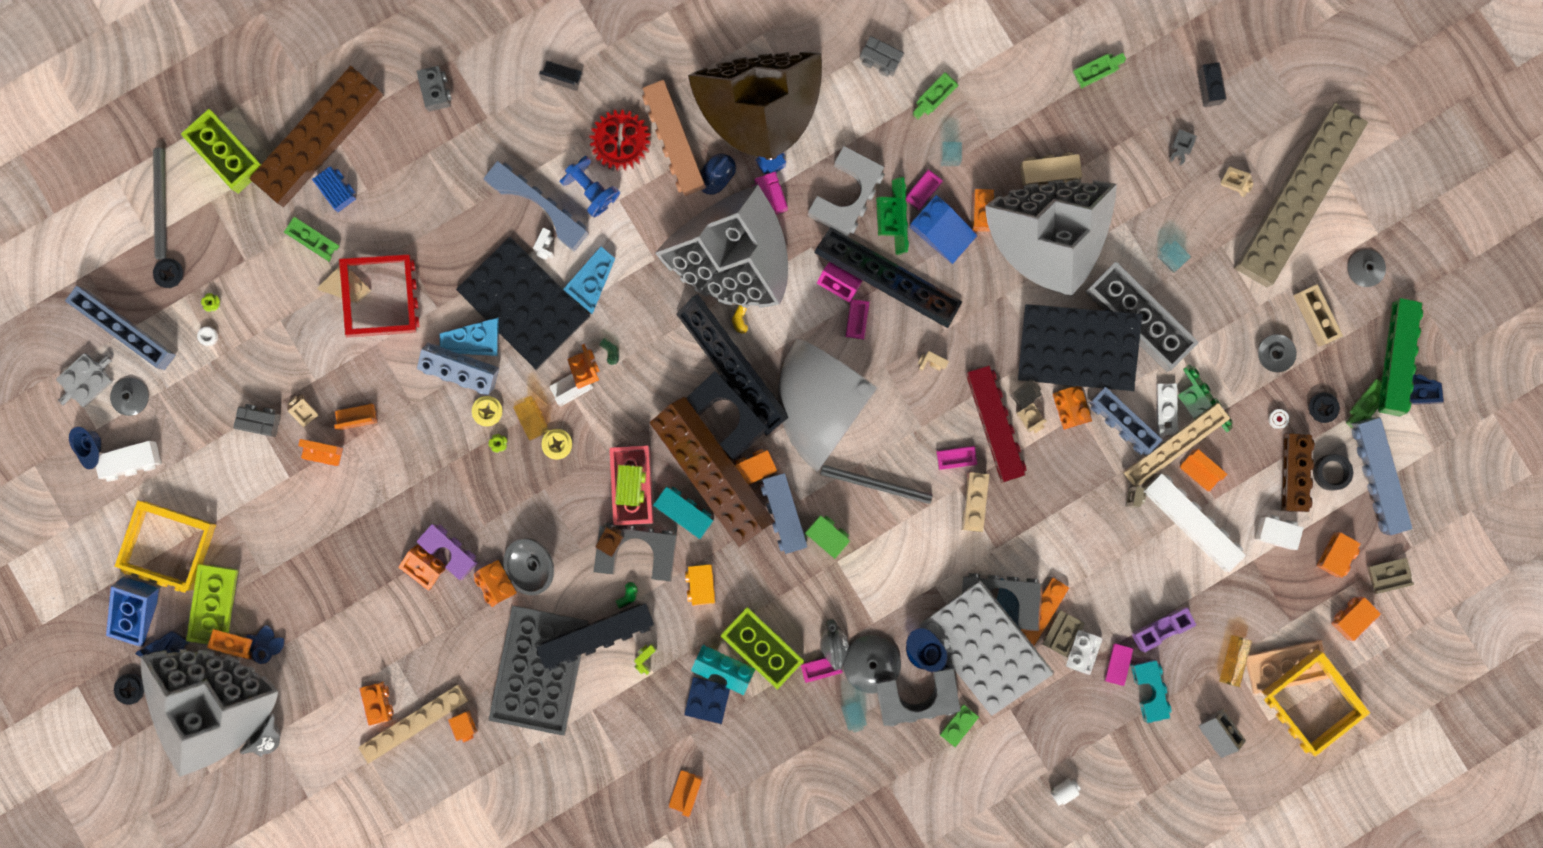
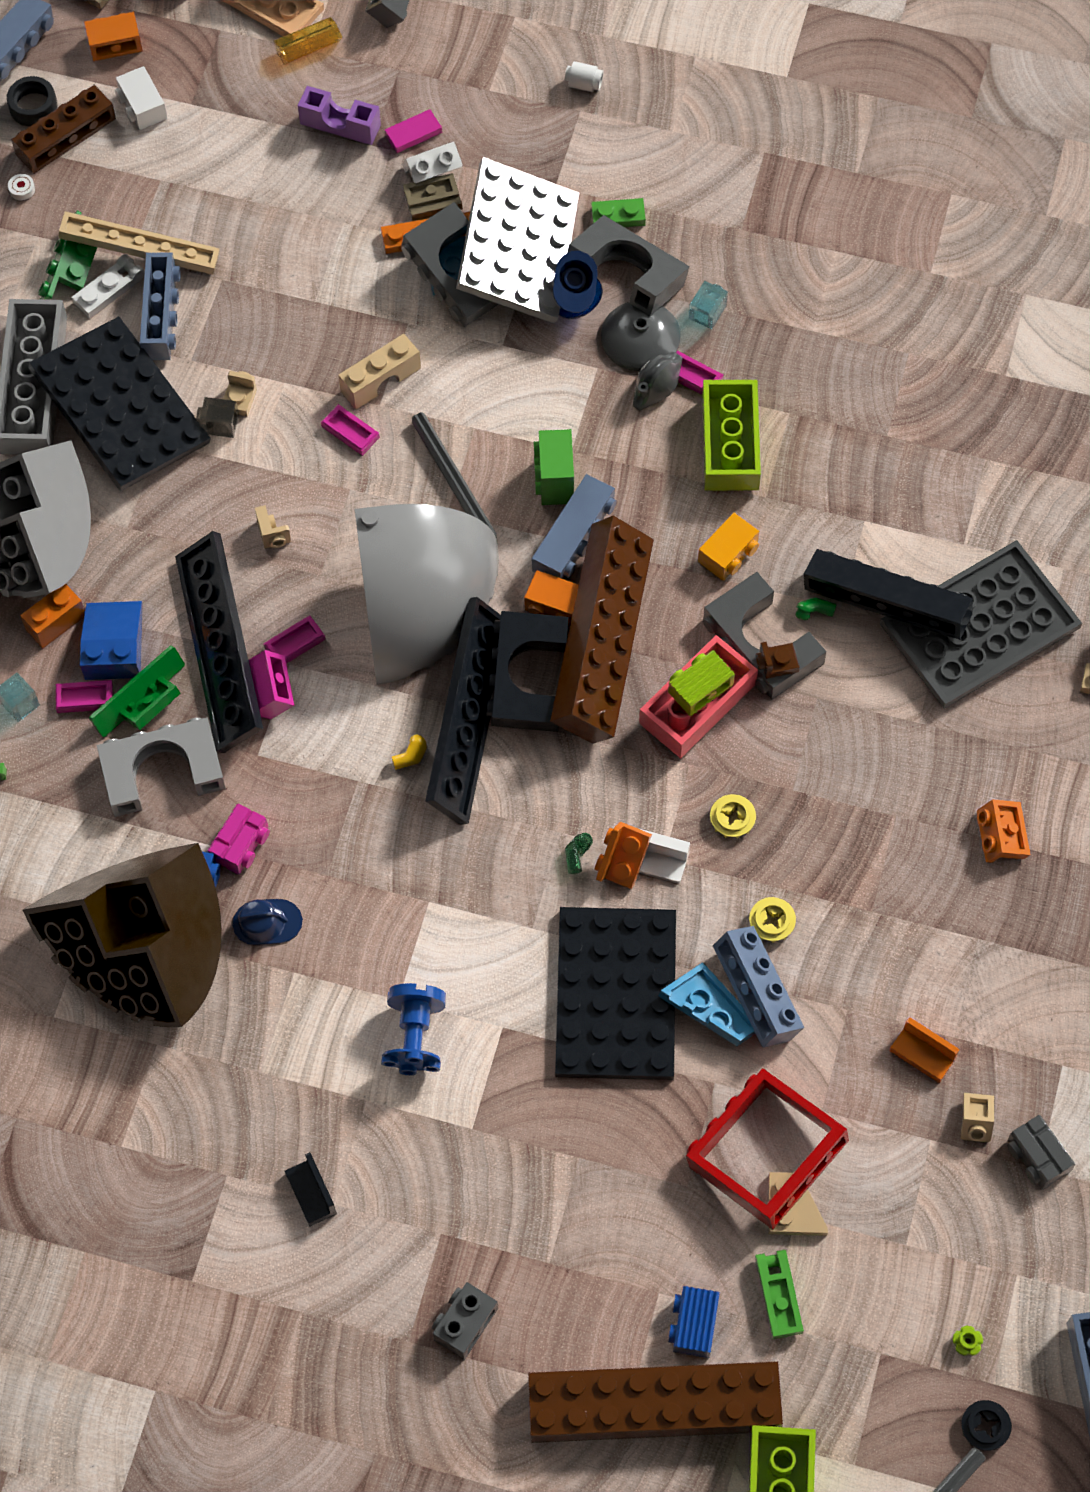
camera: 135 degrees left, 20 degrees down
white tile [197,326,218,346] -> none
orange bracket [298,439,343,466] -> none
medium lavender arch [416,524,478,580] -> none
orange bracket [474,560,517,607] -> none
sand blue arch [483,161,589,252] -> none
lime plate [488,434,507,453] -> none
dark grey dish [504,538,554,595] -> none
clear yellow panel [513,396,550,441] -> none
white bracket [533,228,554,260] -> none
dark azure wing [563,247,615,314] -> none
red gear [589,109,651,171] -> none
lime bracket [634,644,657,675] -> none
nougat brick [642,80,706,196] -> none
teal brick [653,486,714,540] -> none
light grey brick [655,185,788,308] -> none
orange panel [669,770,703,817] -> none
dark blue plate [684,677,730,724] -> none
teal arch [691,645,755,695] -> none
dark red brick [965,366,1027,483] -> none
orange bracket [1053,386,1092,430] -> none
dark tan plate [1125,487,1146,508] -> none
teal arch [1130,659,1172,723] -> none
white brick [1144,474,1246,572] -> none
orange panel [1180,449,1228,492] -> none

